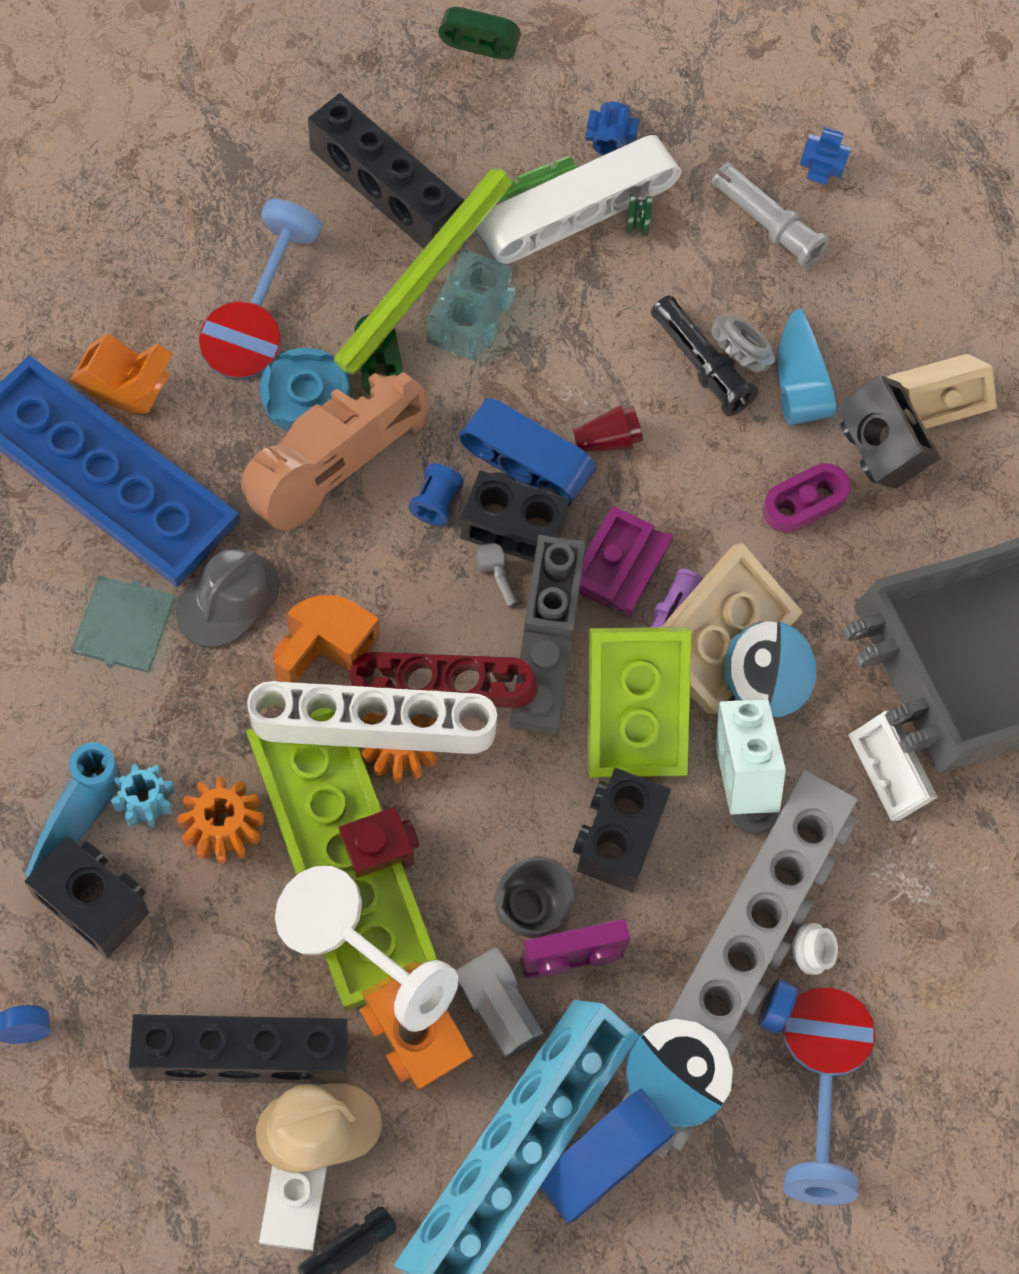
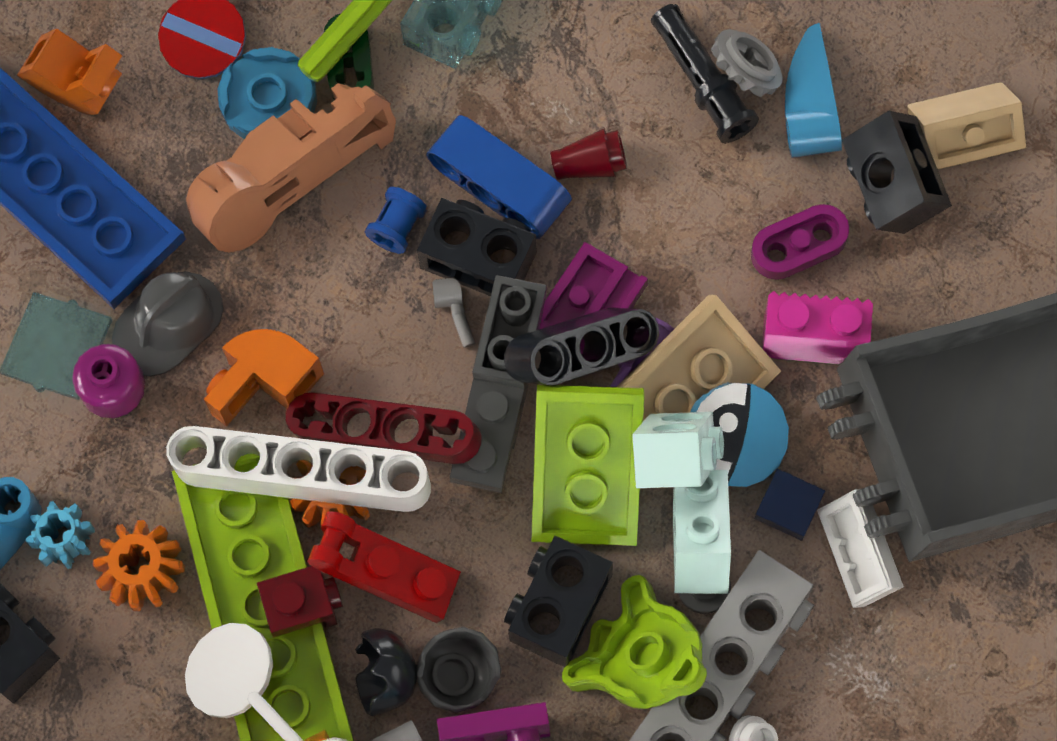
camera: 15 degrees right, 5 degrees up
none -> magenta head [72,344,145,418]
none -> red plate [307,511,461,623]
none -> black hair [355,628,417,716]
none -> black beam [504,307,659,385]
none -> lime tile [562,575,707,709]
none -> light aqua brick [632,412,724,488]
none -> dark blue tile [754,468,825,541]
none -> dark pink brick [762,291,873,364]

